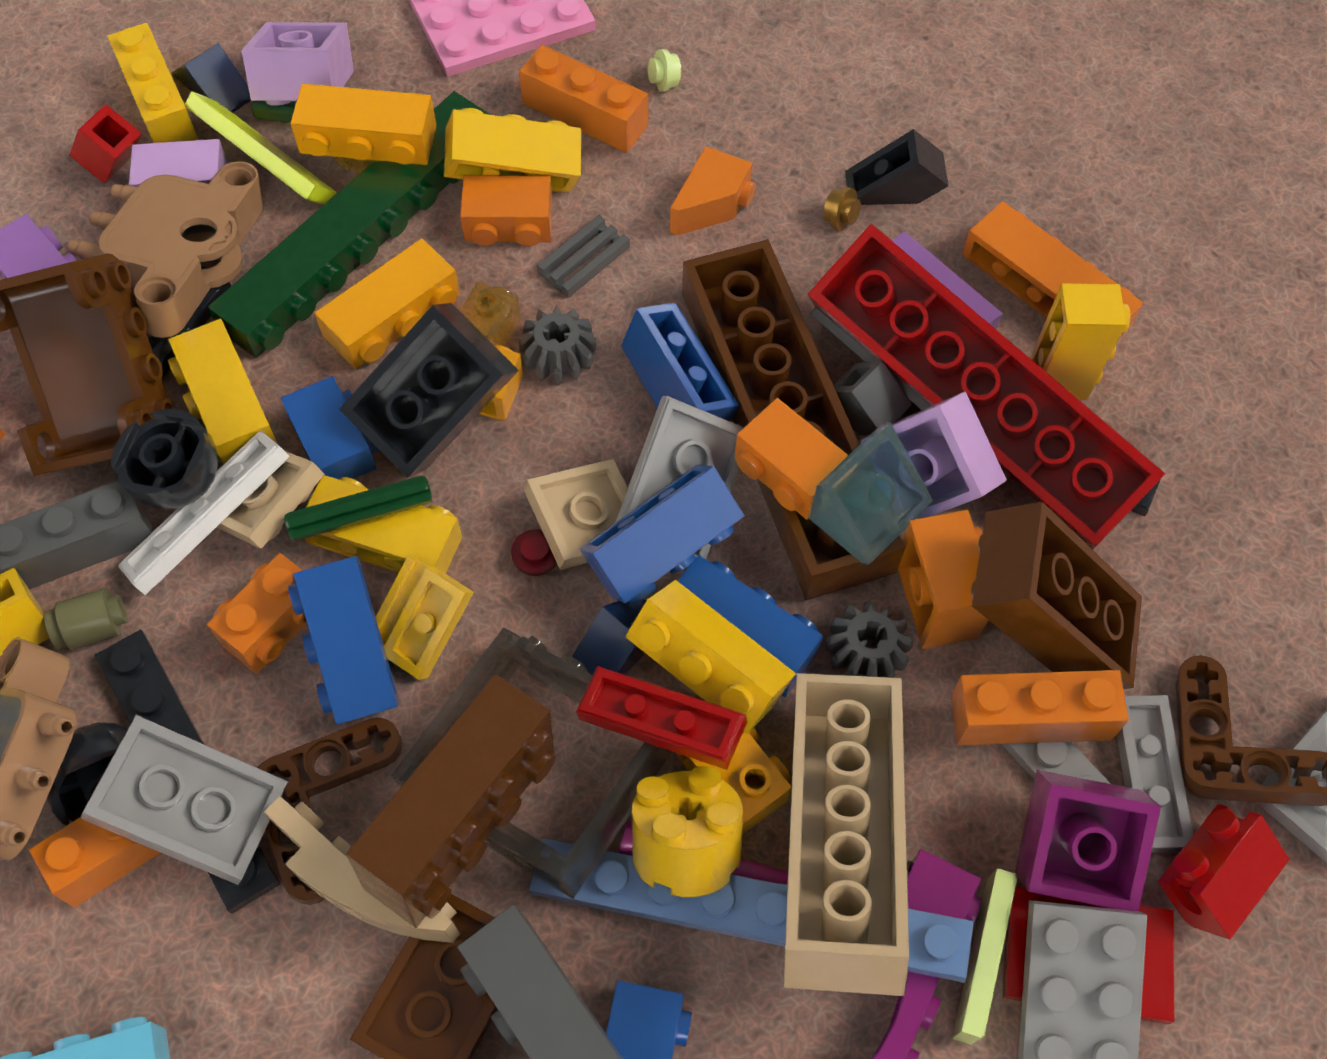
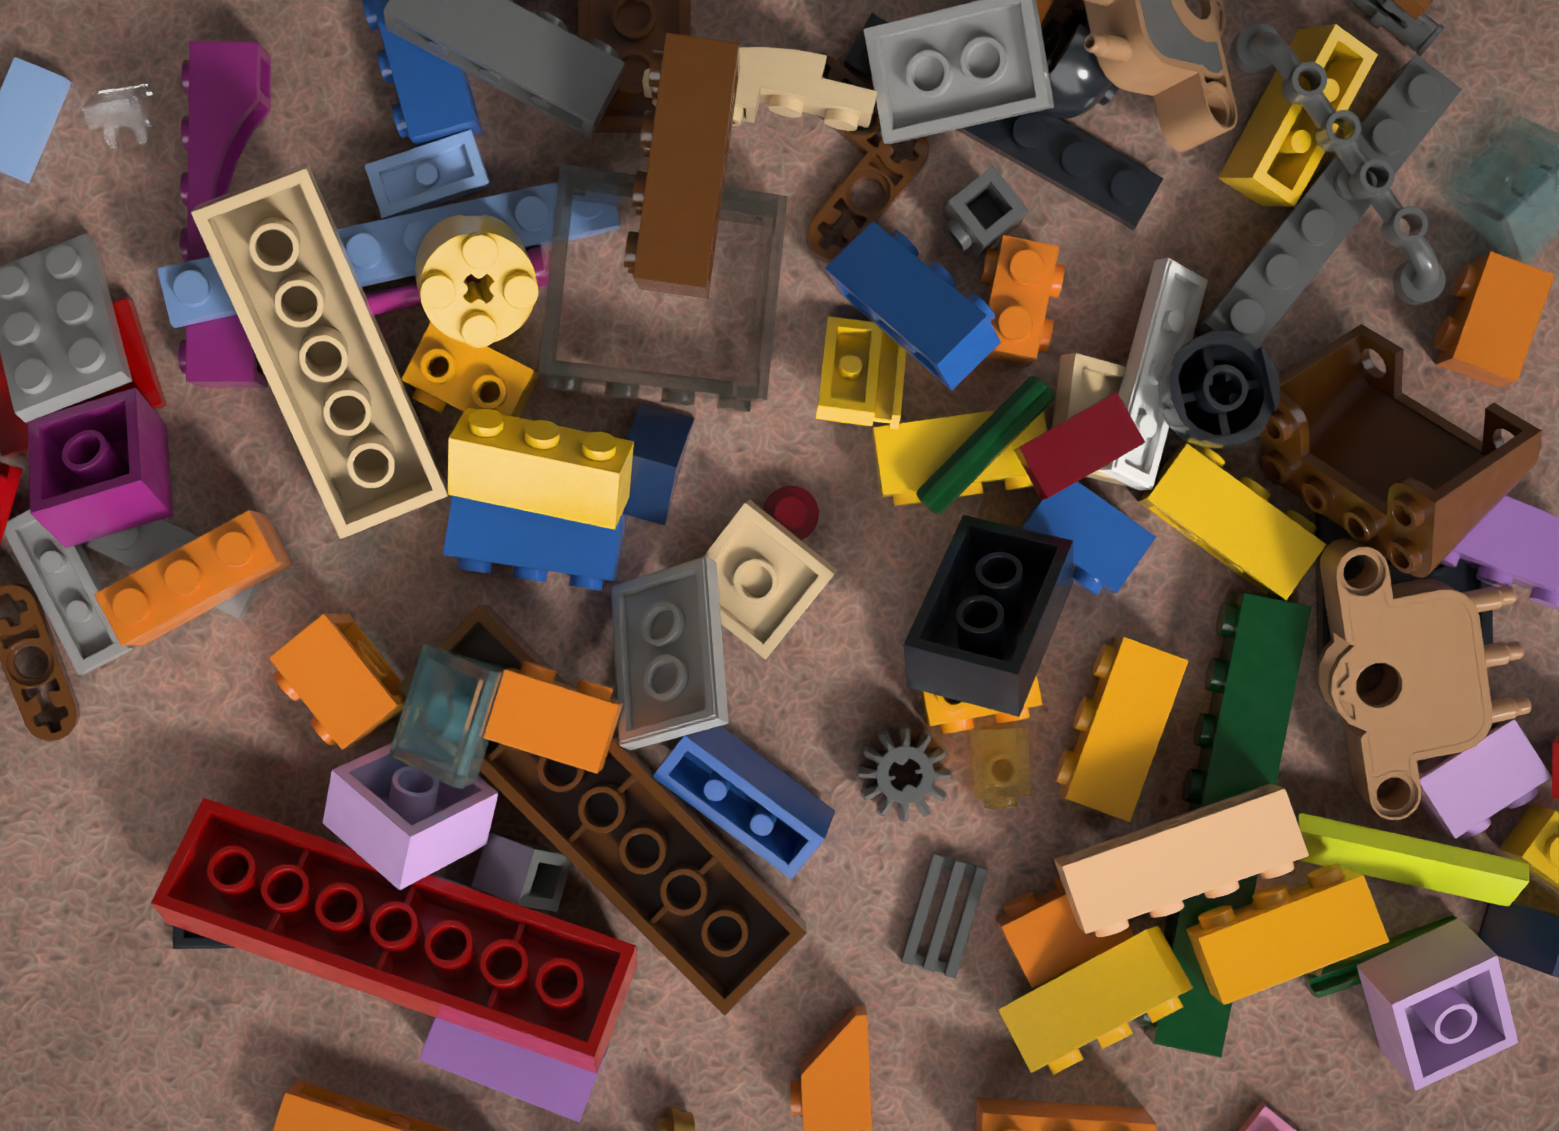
camera: 160 degrees right, 25 degrees up
olive brick [44,588,128,650] -> none
red tile [576,666,747,770] -> none
blue brick [579,465,745,603] -> none
dark grey gear [826,600,913,678] -> none
yellowish green tile [952,868,1017,1045] -> none
reddish brown brick [971,502,1142,689] -> none
yellow brick [1030,283,1130,400] -> none
none -> light blue plate [364,129,492,219]
none -> dark grey brick [942,166,1029,258]
none -> dark red tile [1014,392,1146,501]
none -> light nougat brick [1054,783,1309,937]

